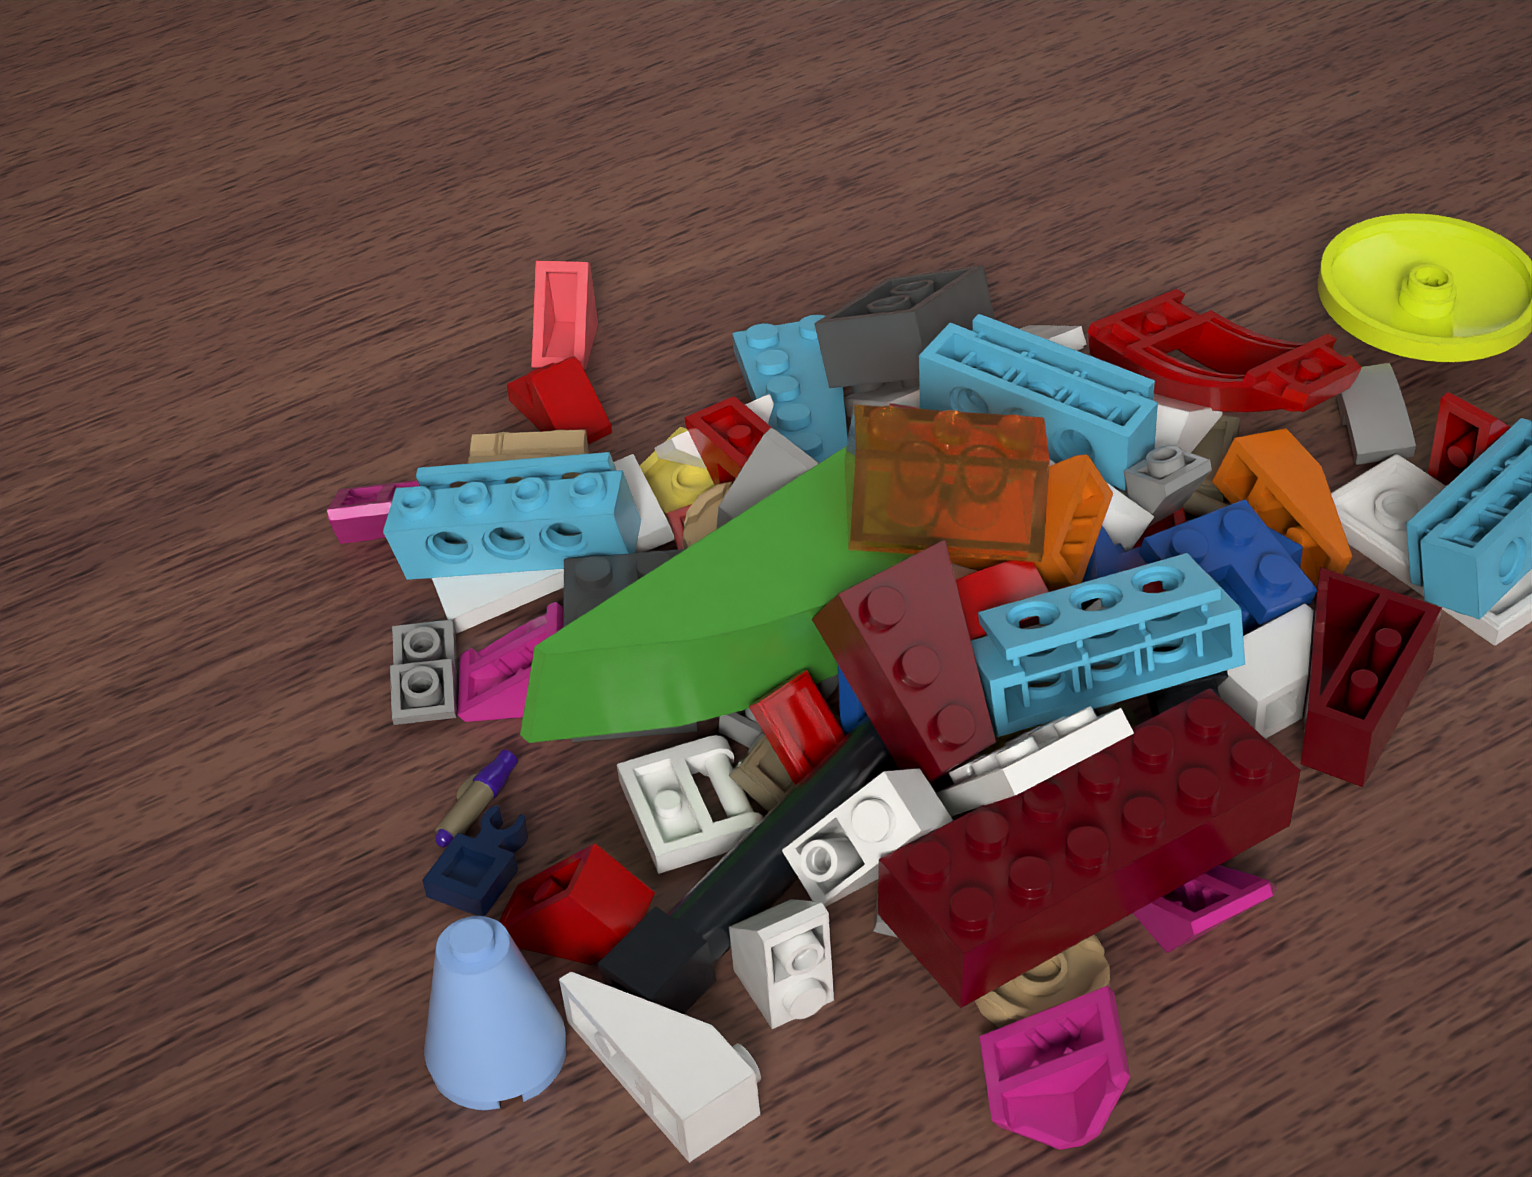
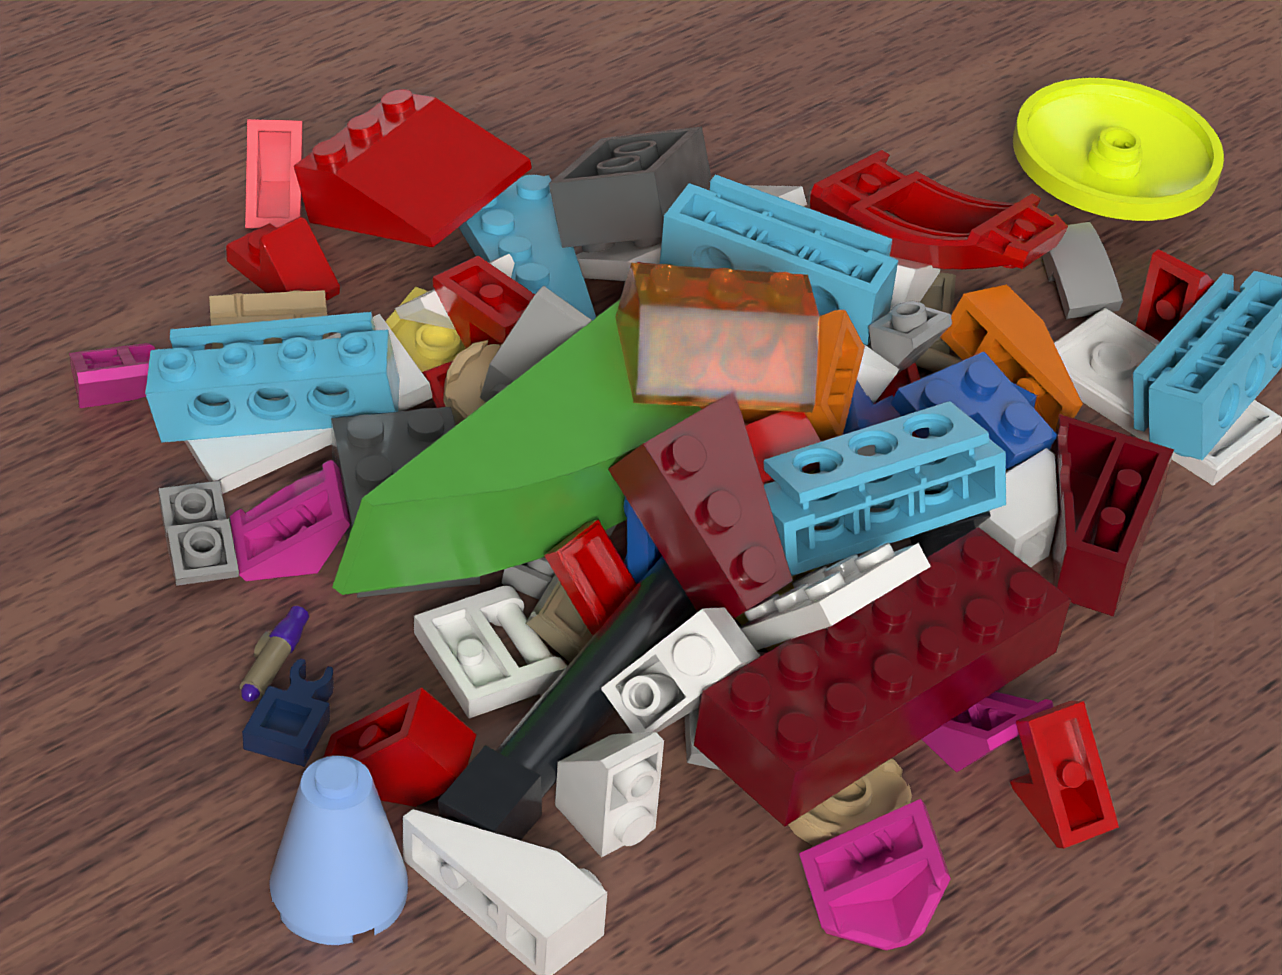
camera: 15 degrees left, 0 degrees up
none -> red slope [294,89,532,248]
none -> red slope [1010,701,1119,849]

